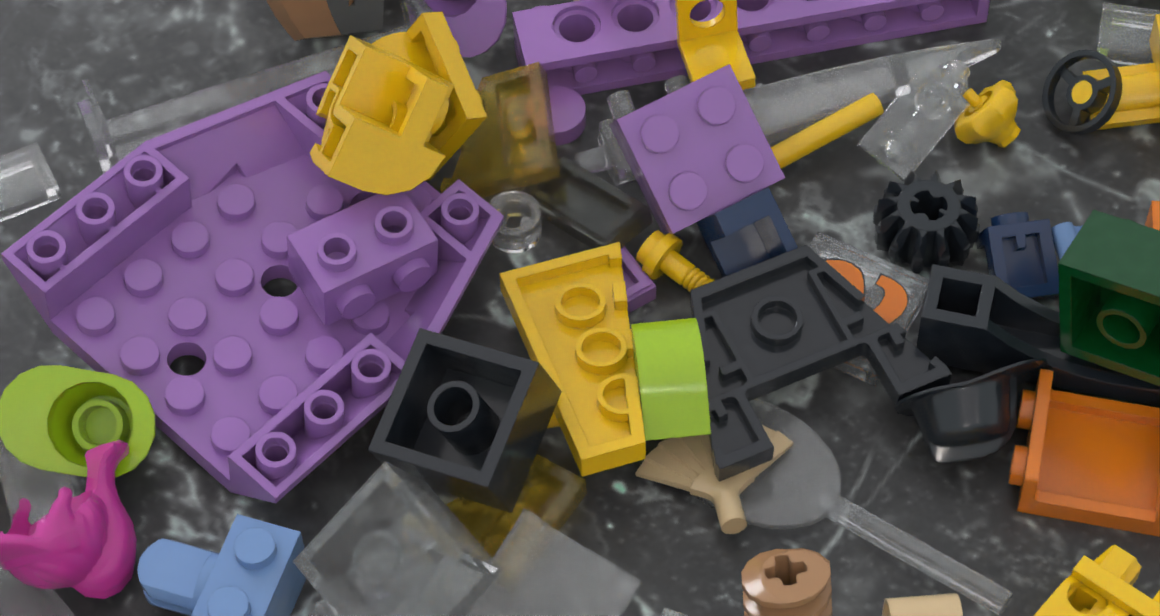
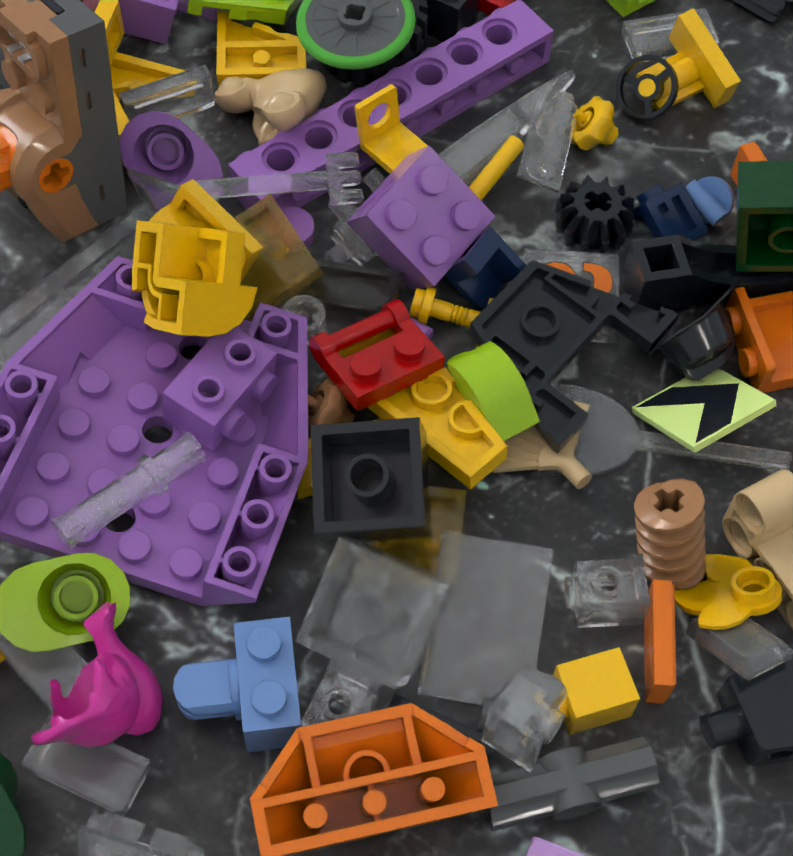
camera: 30 degrees left, 5 degrees up
none -> clear pin [51,432,206,550]
none -> clear hinge [197,152,364,206]
none -> red plate [308,299,445,411]
none -> medium nougat piece [308,378,355,438]
none -> yellowish green piece [631,368,777,453]

